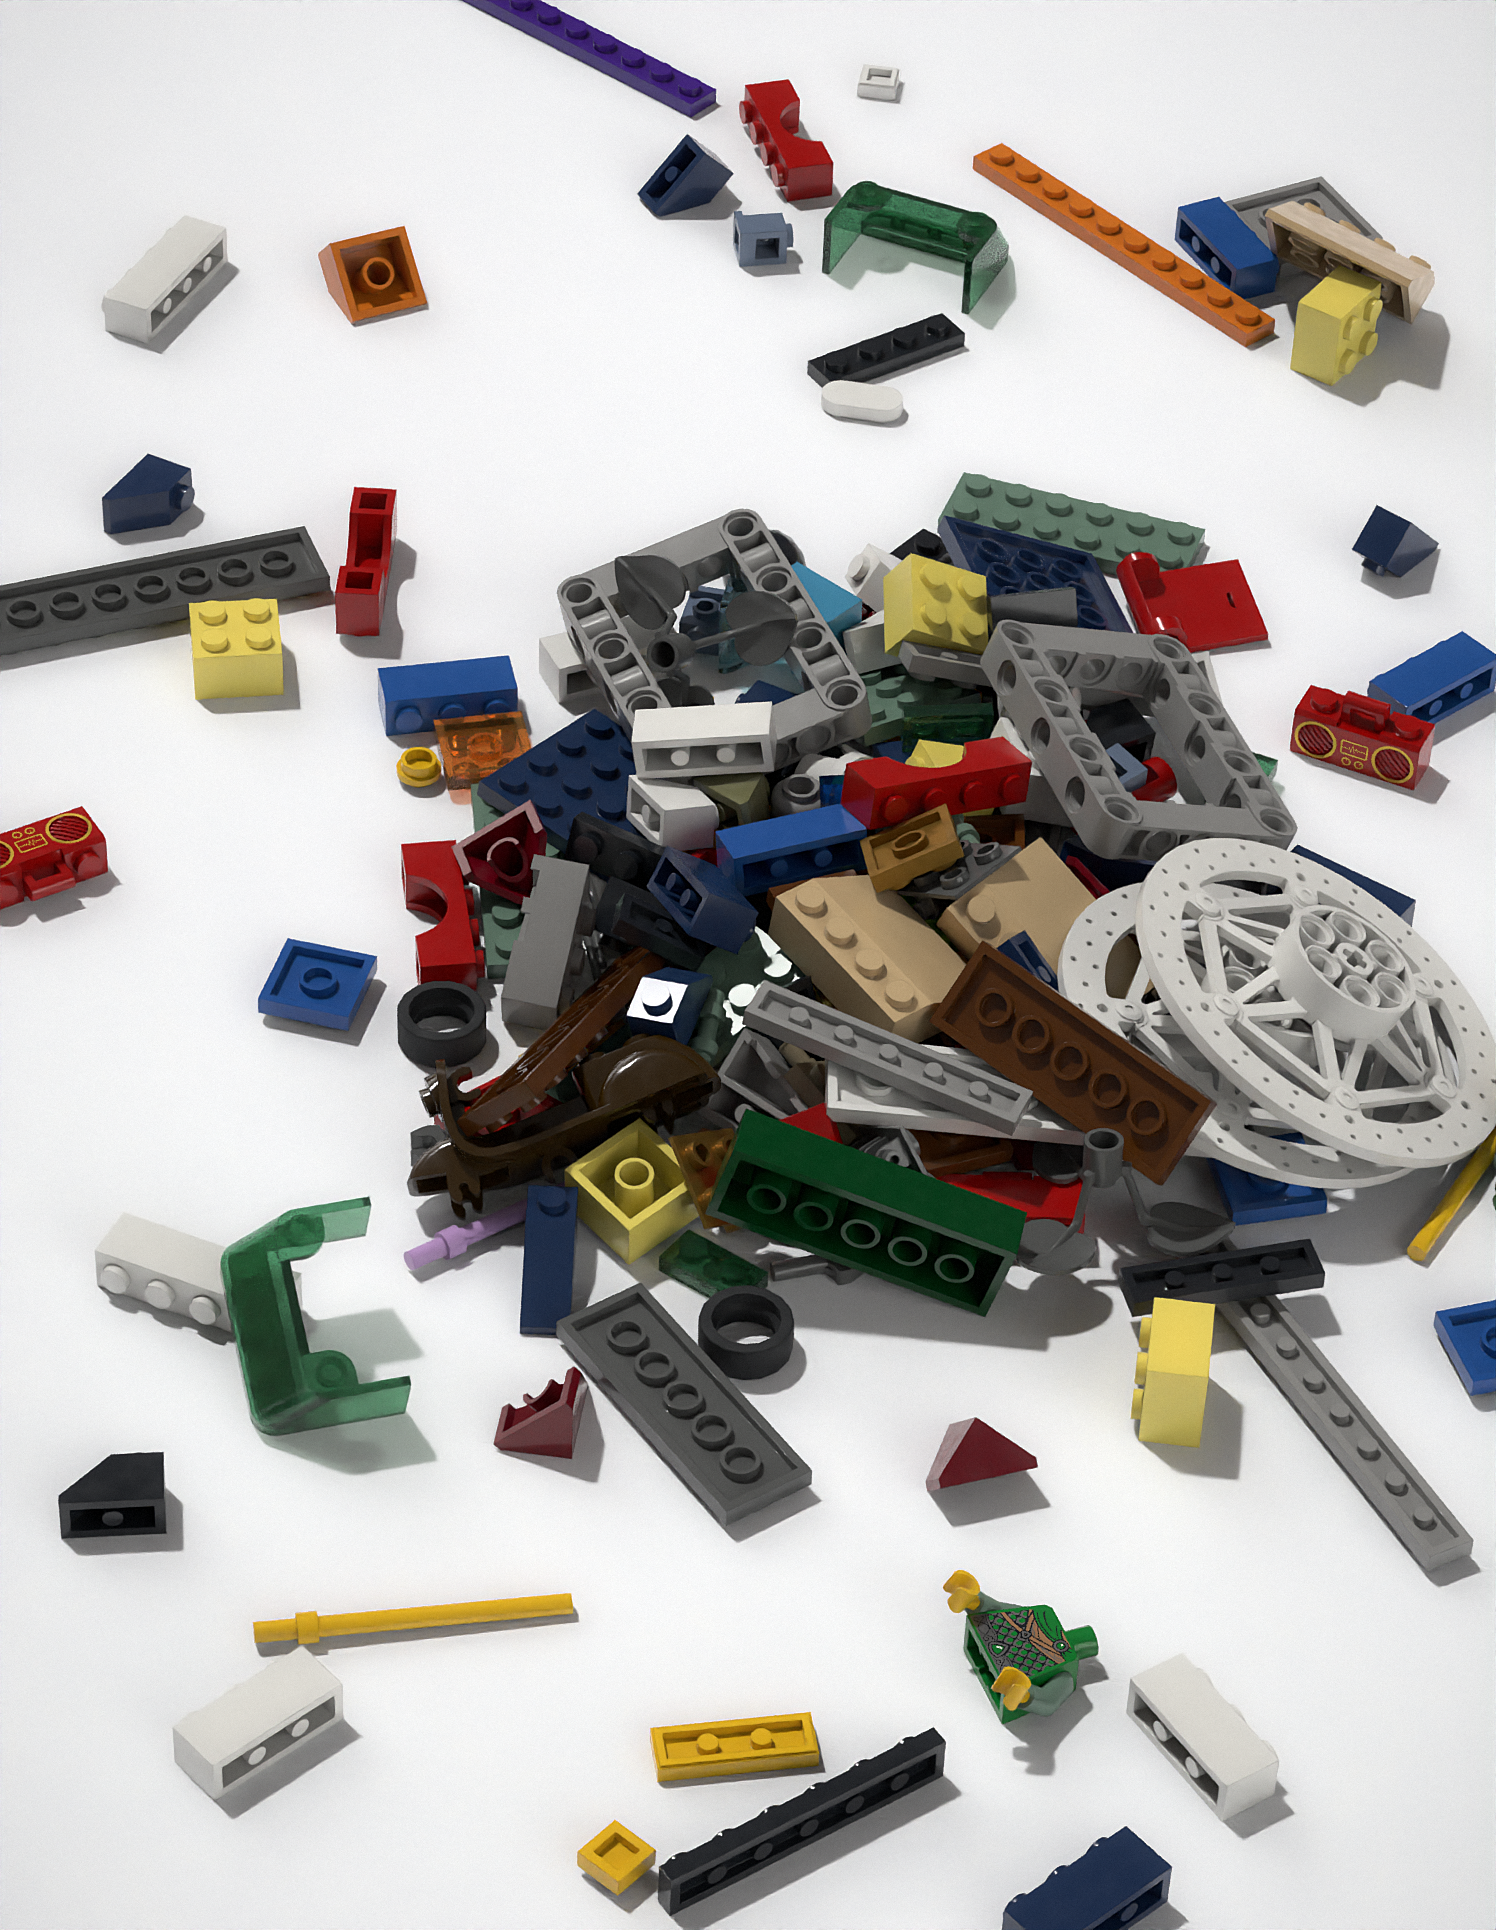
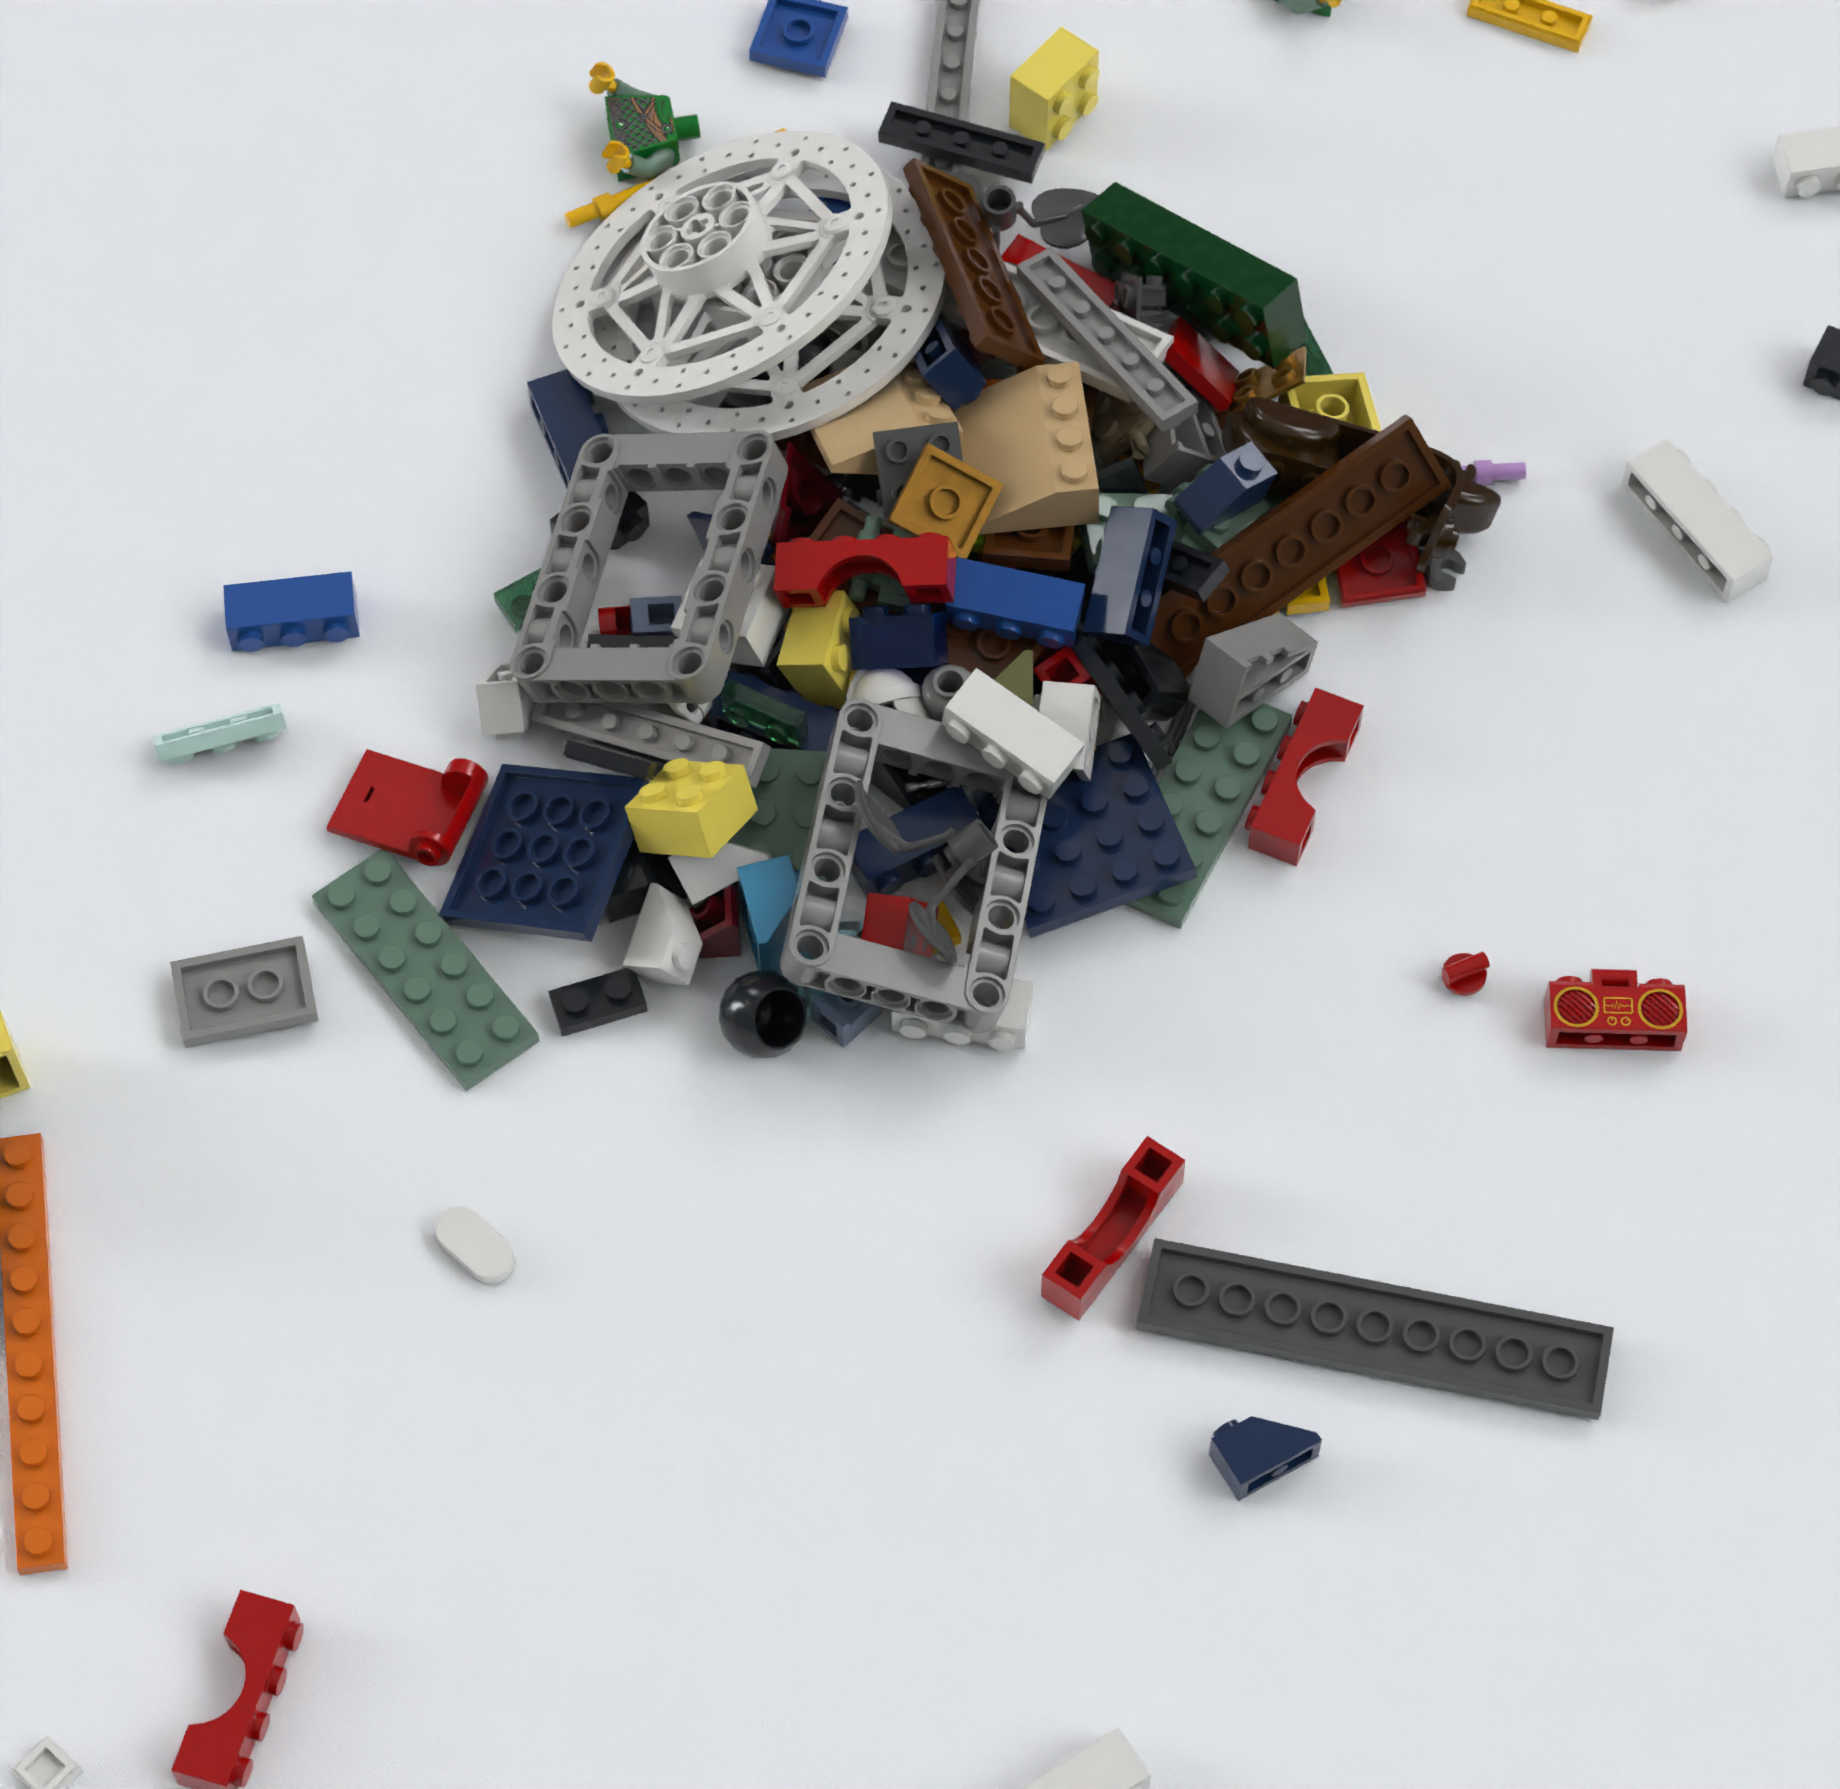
camera: 145 degrees left, 20 degrees up
light yellow brick [189,598,284,700] -> none
clear green windscreen [220,1196,412,1436] -> none
yellow bar [253,1593,573,1645] -> none
blue plate [258,938,377,1031] -> none
orange slope [318,225,427,323] -> none
blue brick [377,655,518,736] -> none
yellow plate [396,747,441,788] -> none
black tyre [397,981,486,1067] -> none
clear orange plate [433,711,531,791] -> none
dark red slope [452,800,547,906] -> none
dark red slope [493,1366,588,1459] -> none
dark blue slope [520,1185,578,1335] -> none
dark grey plate [556,1283,812,1526] -> none
dark blue slope [637,134,734,217] -> none
black tyre [698,1285,794,1380] -> none
sand blue brick [733,211,794,267] -> none
black plate [807,313,965,388] -> none
clear green windscreen [822,181,1009,314] -> none
dark red slope [925,1417,1038,1492] -> none
red piece [1289,685,1436,791] -> none
dark blue slope [1352,505,1439,578] -> none
none -> light aqua plate [153,703,287,764]
none -> light grey plate [170,935,319,1048]
none -> red brick [861,893,939,958]
none -> red plate [1442,951,1490,996]

